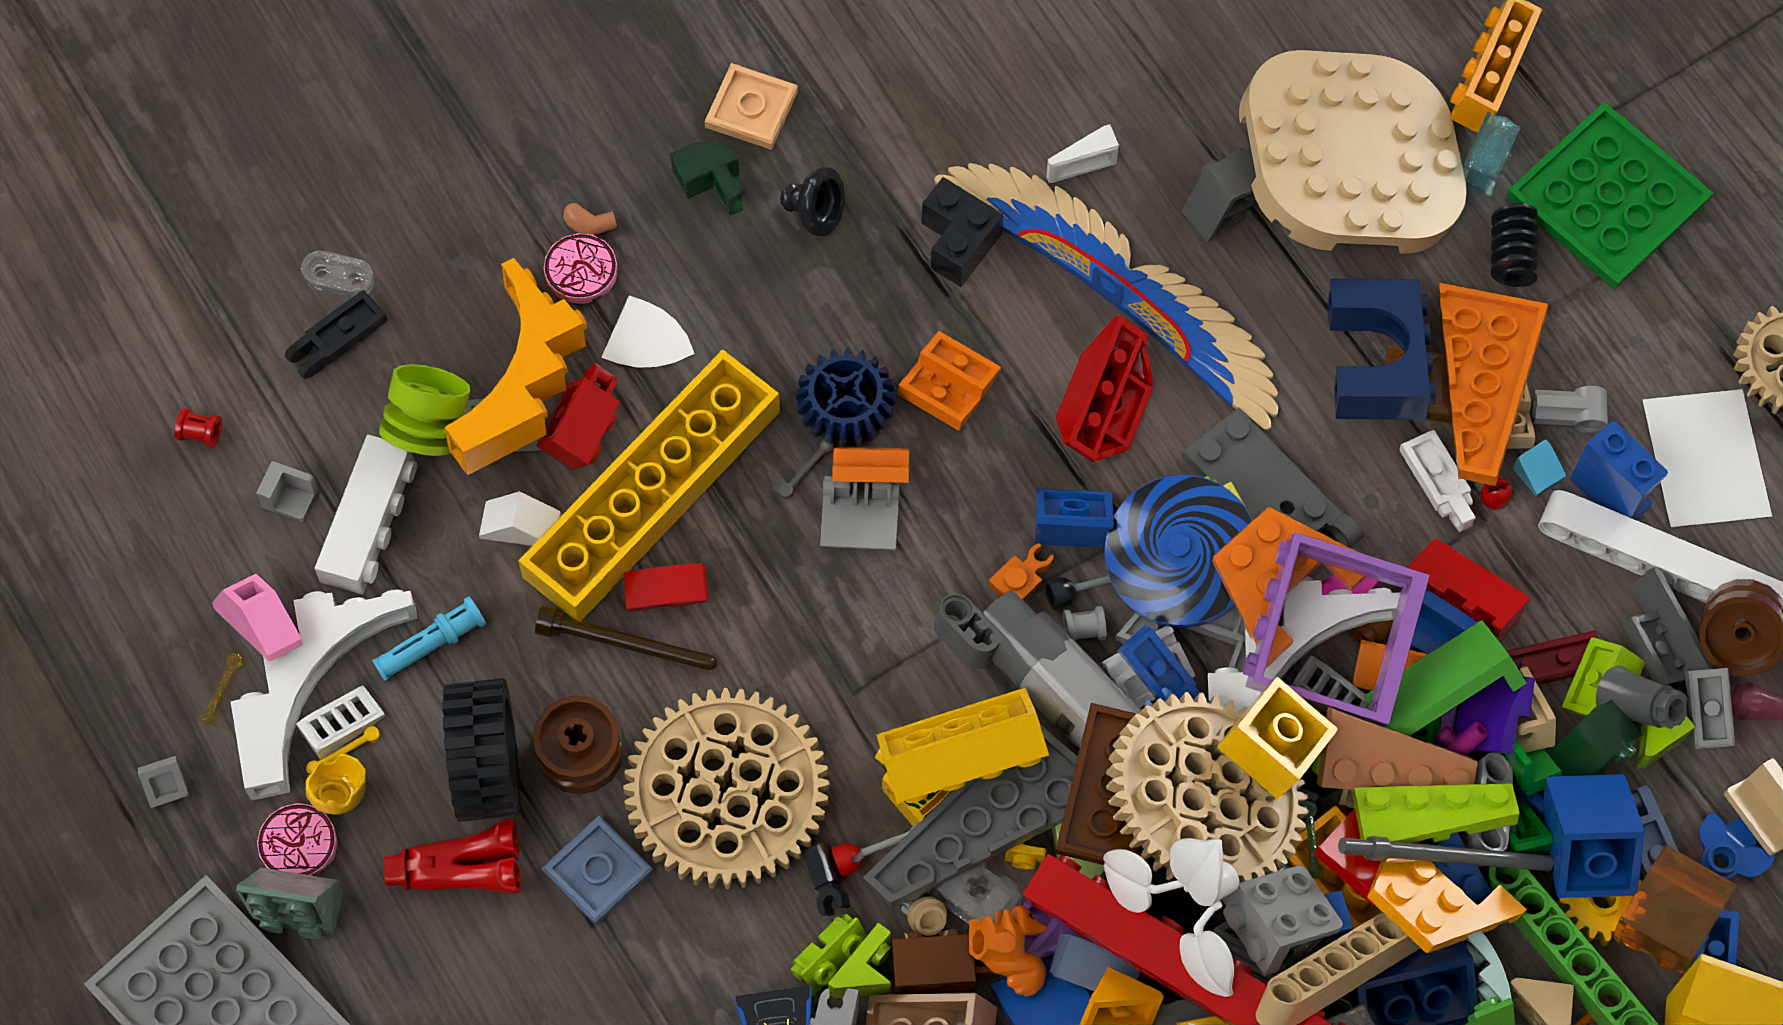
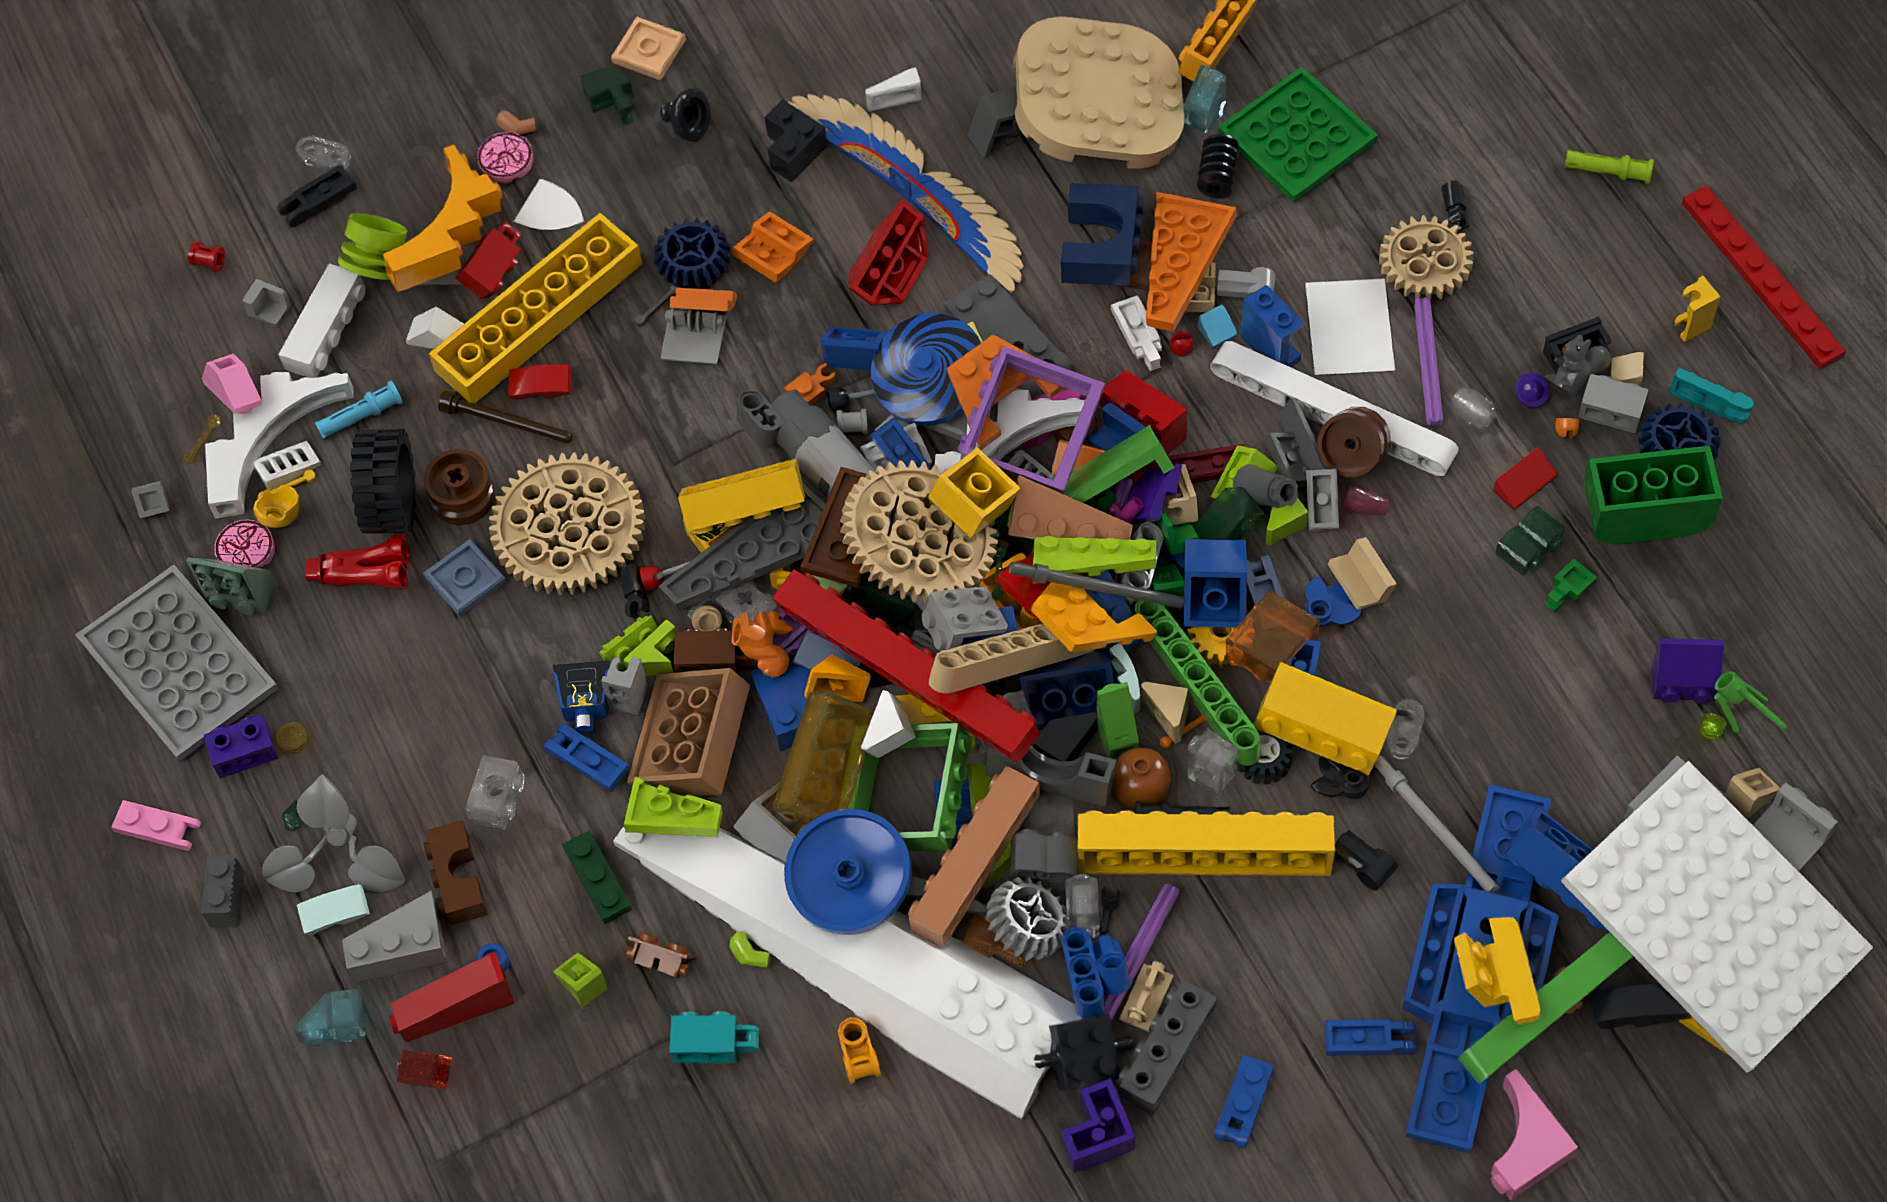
camera: 10 degrees right, 5 degrees down
white plant [1103,838,1239,997] -> none

